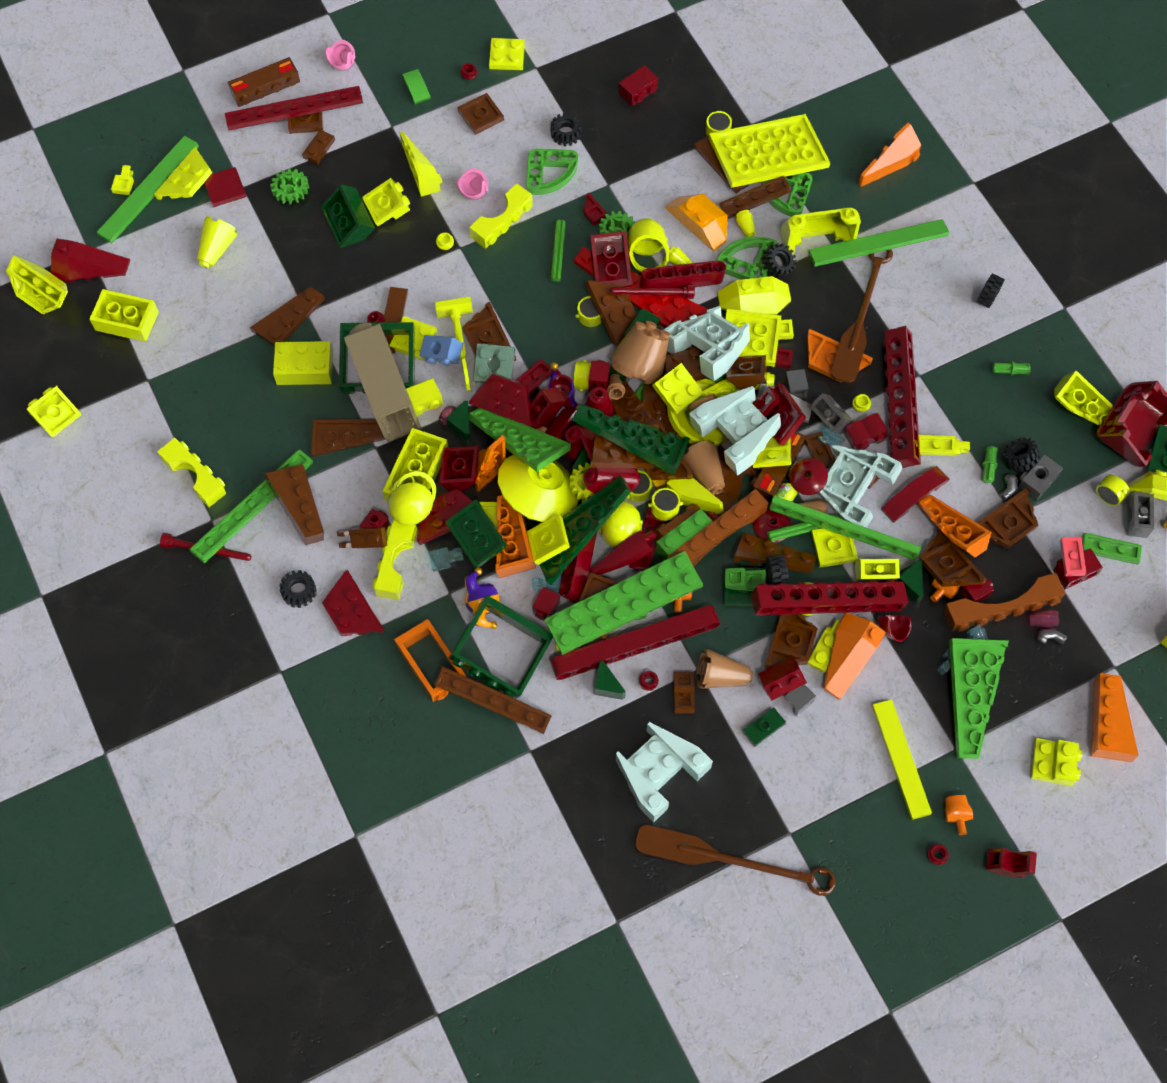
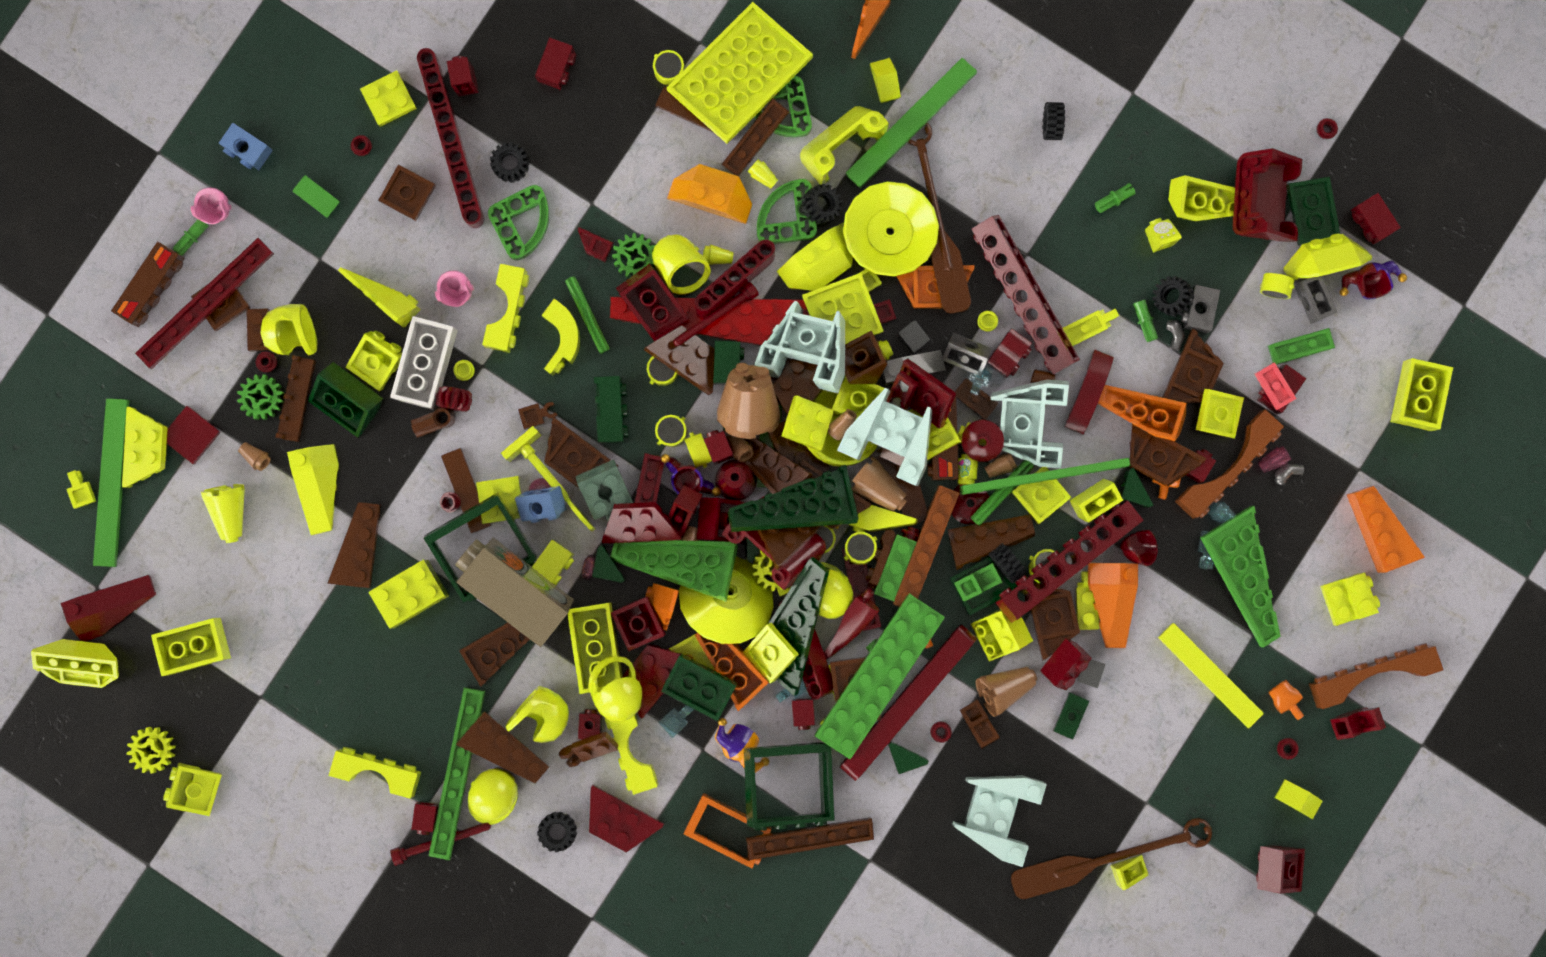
camera: 30 degrees left, 20 degrees up
none -> neon yellow gear [127,727,176,774]
none -> bright green axle [173,219,209,256]
none -> medium blue brick [219,123,273,170]
none -> medium nougat cone [238,442,271,471]
none -> dark red plate [256,352,277,373]
none -> neon yellow piece [260,304,317,355]
none -> reddish brown hinge [275,355,316,442]
none -> neon yellow wedge [287,444,339,535]
none -> white brick [390,316,458,410]
none -> reddish brown piece [411,408,455,438]
none -> dark red brick [411,801,439,835]
none -> dark red beam [417,48,484,228]
none -> dark red gear [436,386,472,412]
none -> dark red brick [446,56,479,97]
none -> neon yellow piece [468,768,518,825]
none -> neon yellow piece [505,685,569,743]
none -> reddish brown plate [518,402,558,430]
none -> neon yellow arch [542,299,580,376]
none -> dark green wedge [594,376,628,444]
none -> pearl dark grey piece [655,415,688,447]
none -> neon yellow dish [843,181,939,277]
none -> neon yellow slope [870,58,901,103]
none -> neon yellow slope [971,609,1033,662]
none -> neon yellow slope [1110,855,1149,890]
none -> neon yellow slope [1145,218,1182,253]
none -> neon yellow plate [1196,389,1244,439]
none -> dark red slope [1256,845,1305,894]
none -> neon yellow slope [1274,779,1323,819]
none -> dark orange arch [1309,643,1444,709]

